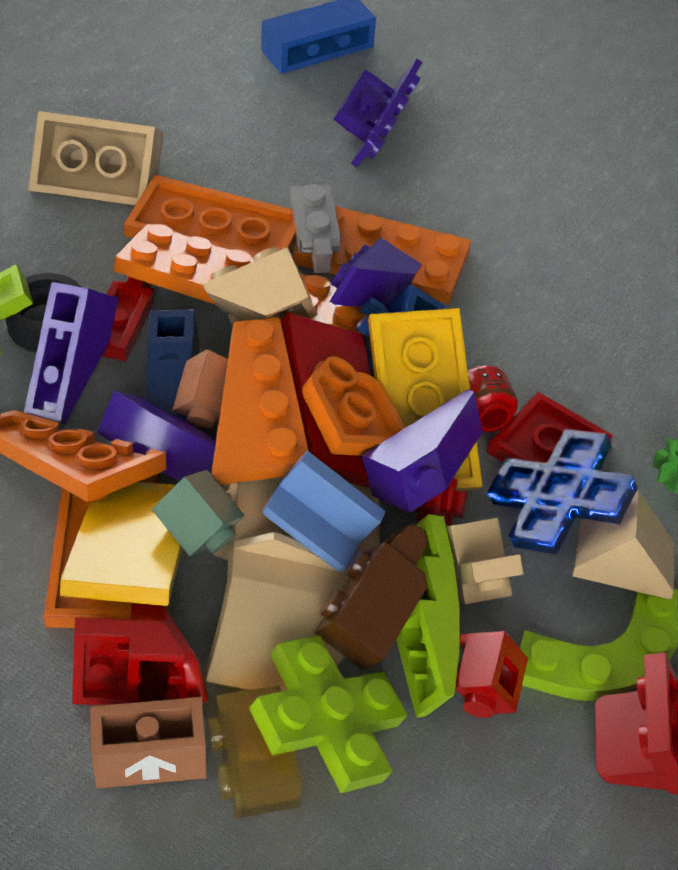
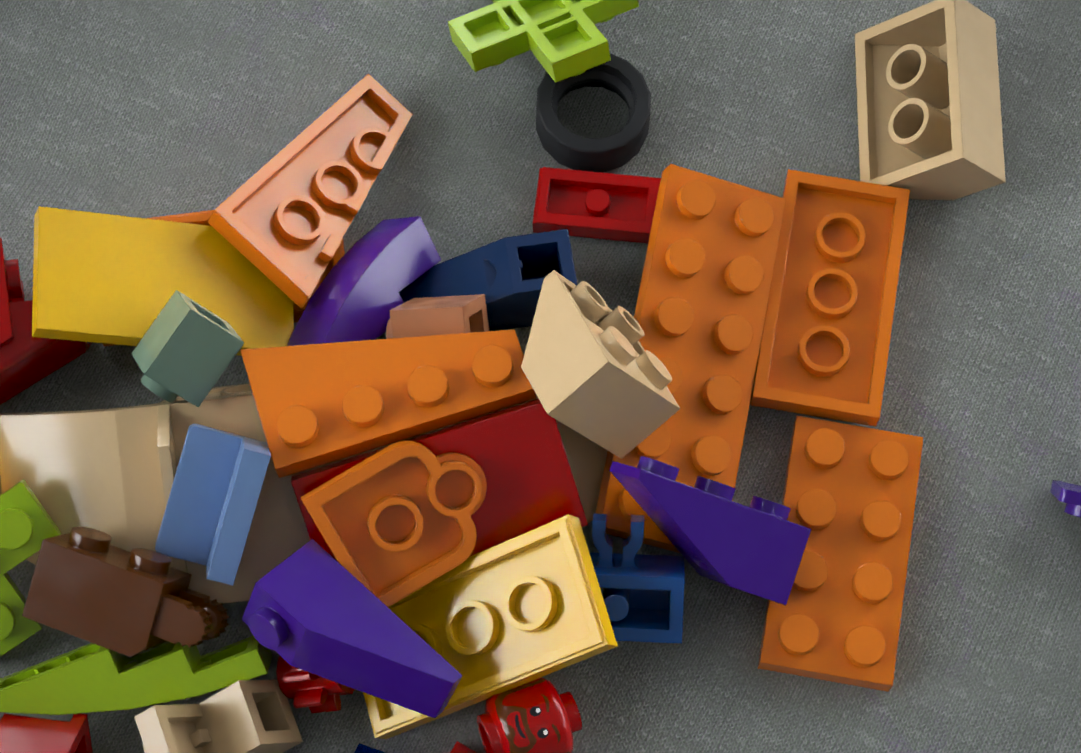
camera: 85 degrees right, 20 degrees up
dark purple slope [24,282,118,424] -> none
light grey hinge [290,184,341,273] -> none

